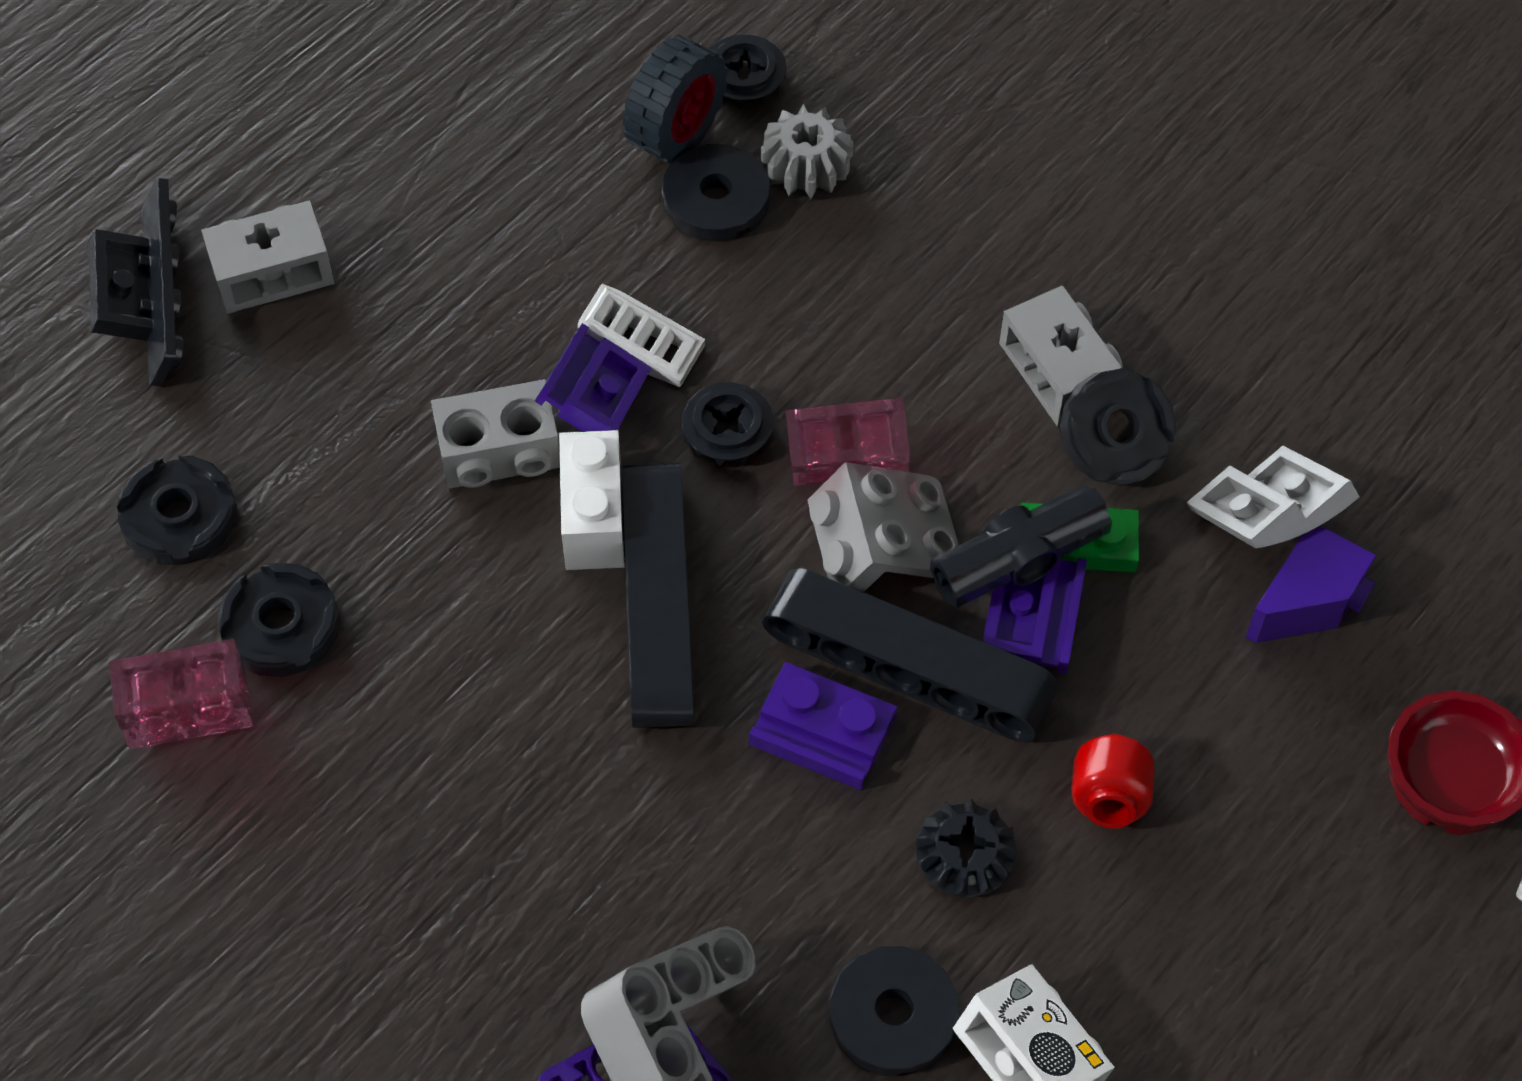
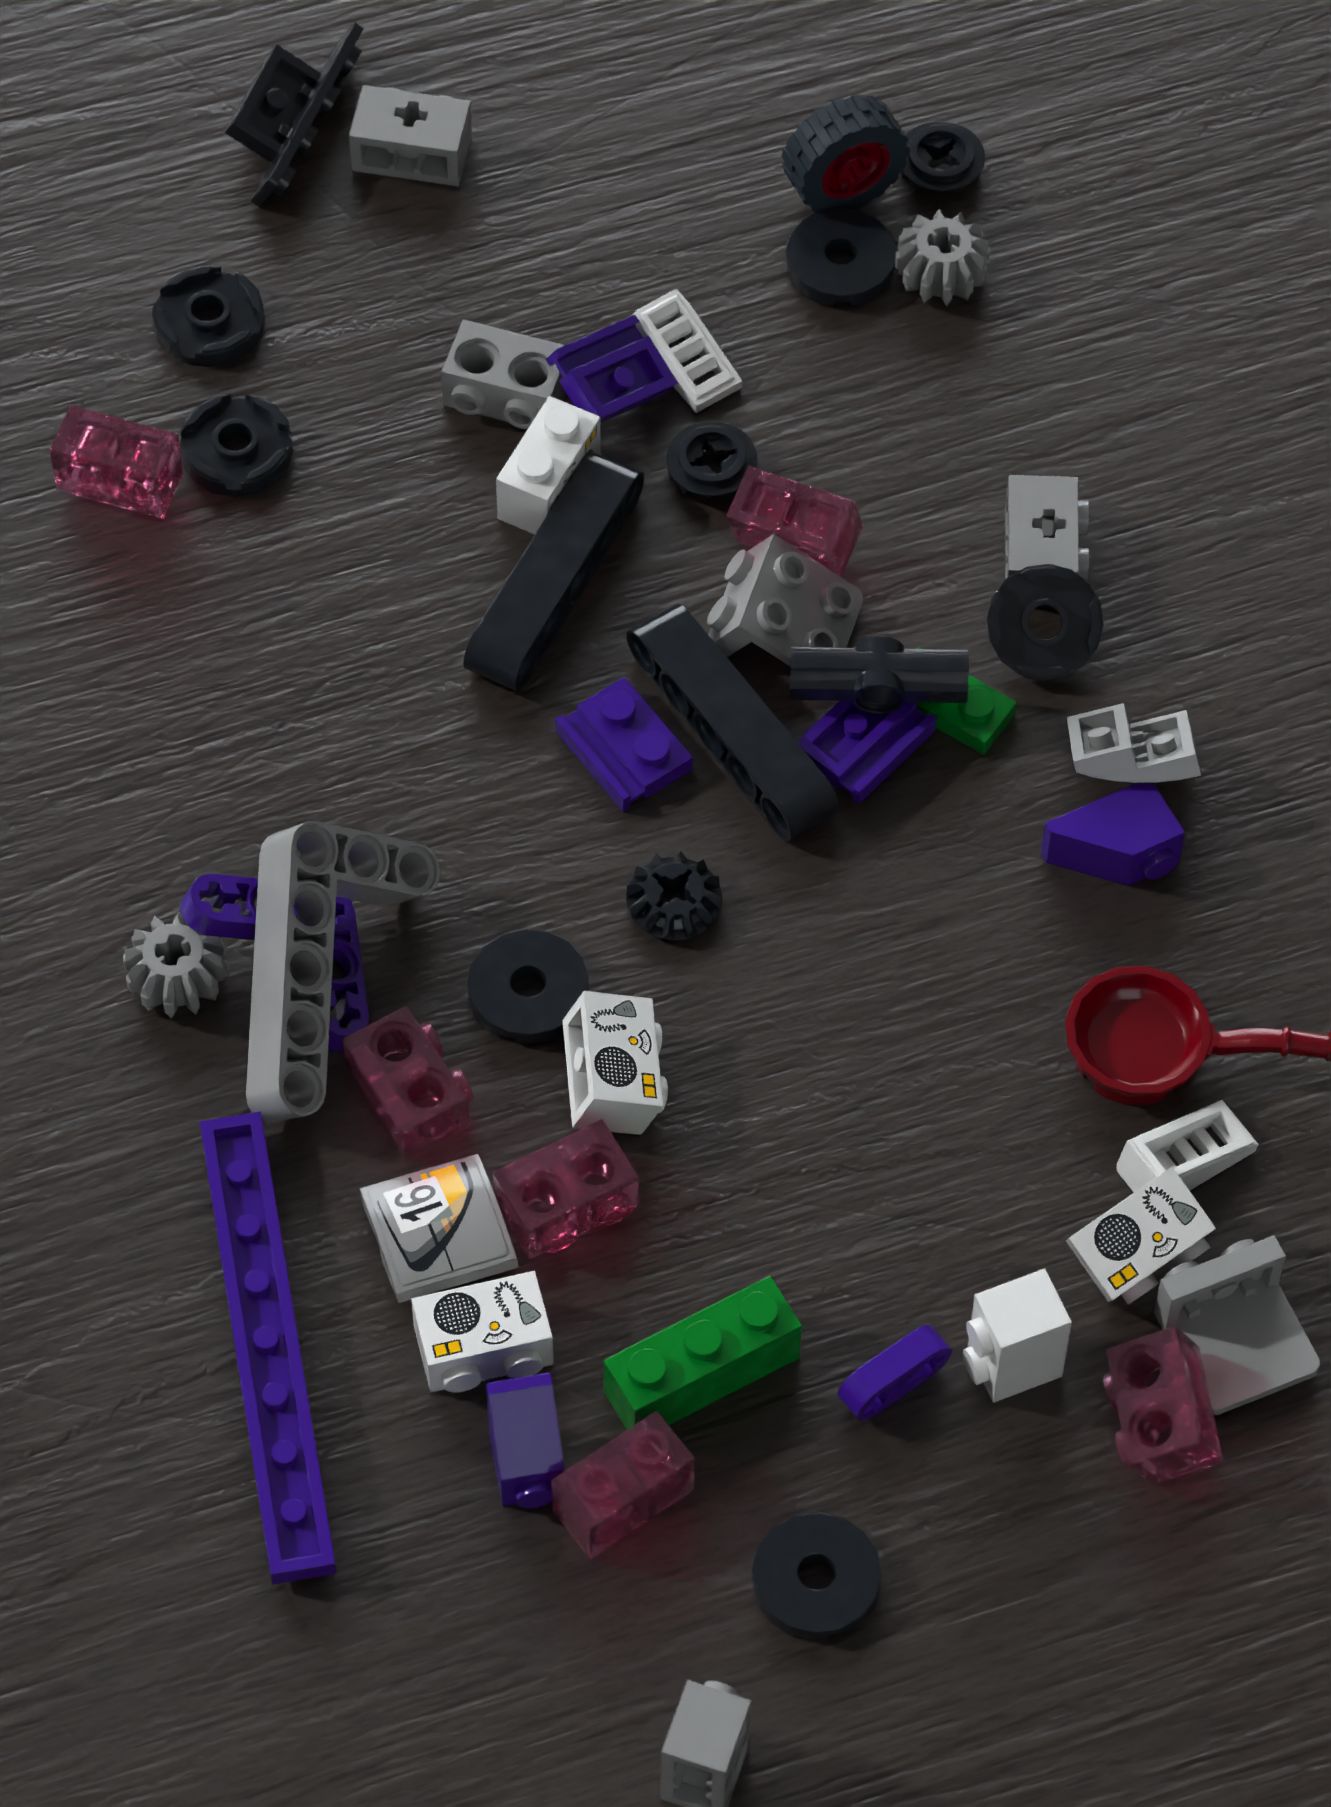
camera: 30 degrees right, 0 degrees up
red head [1072,734,1155,829] -> none

